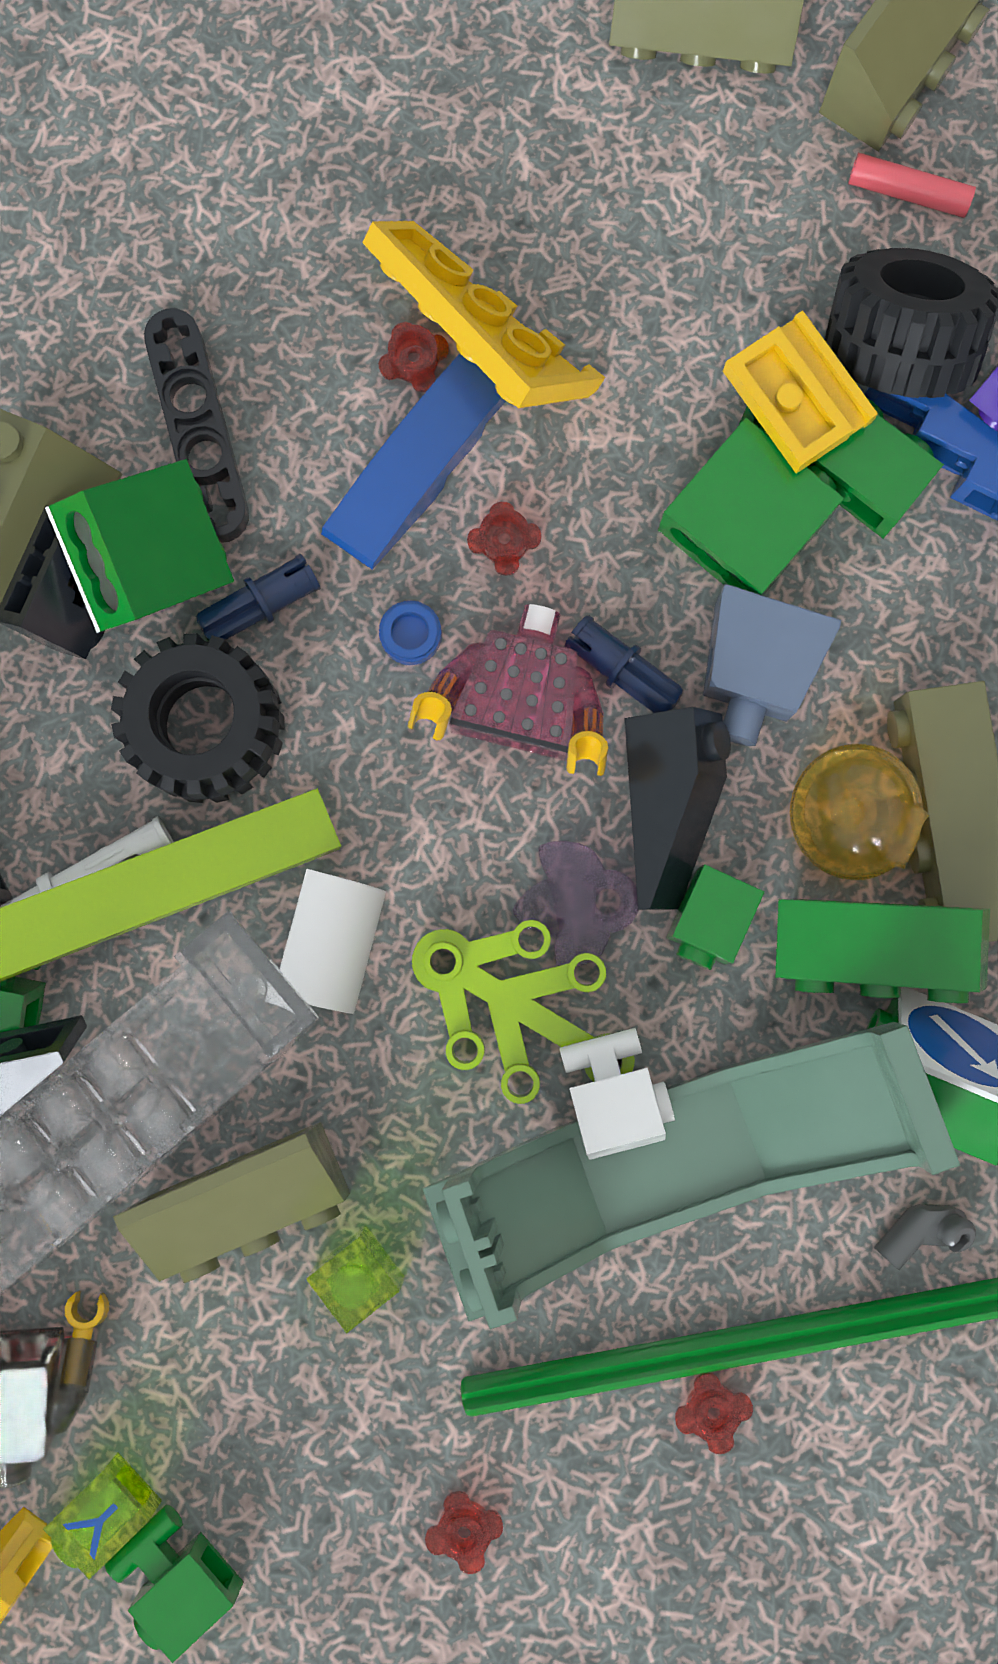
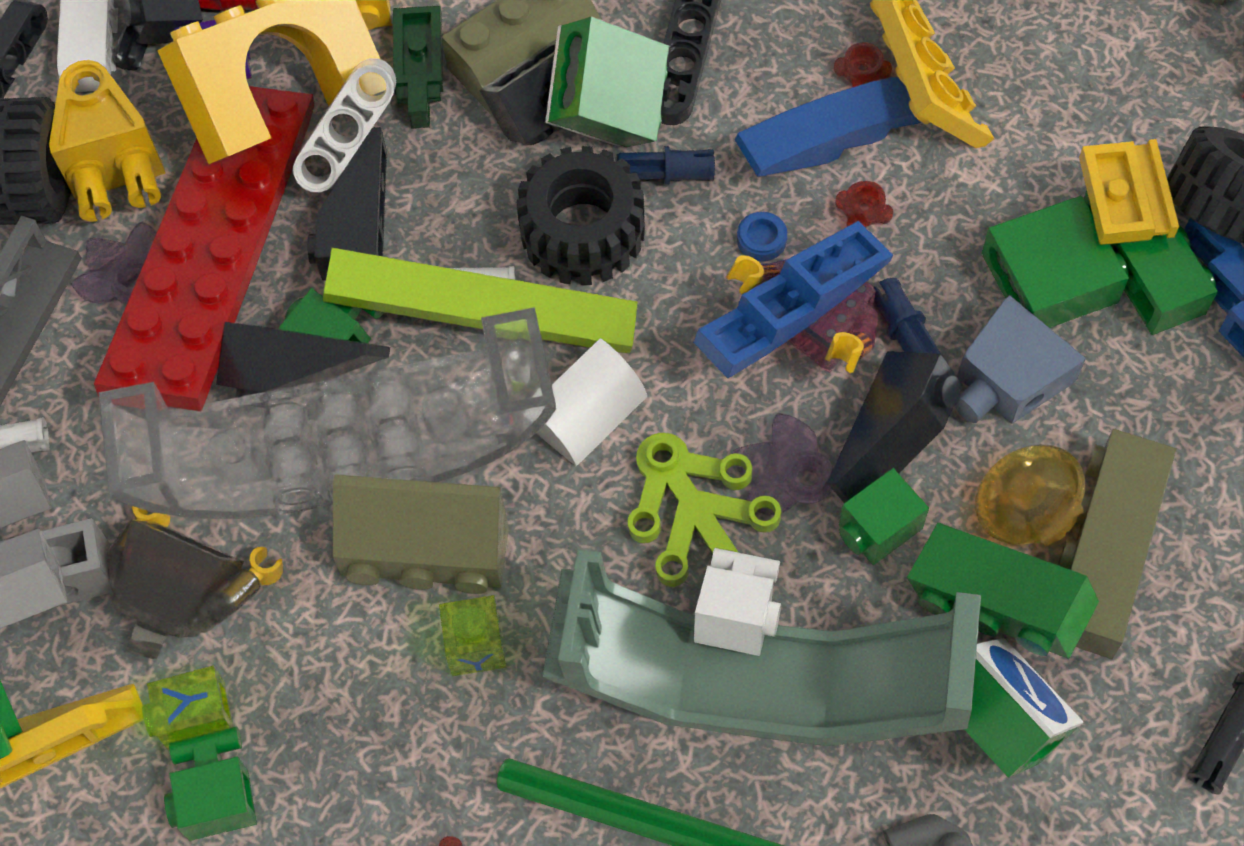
camera: 30 degrees right, 20 degrees down
none -> blue slope [693,221,893,379]

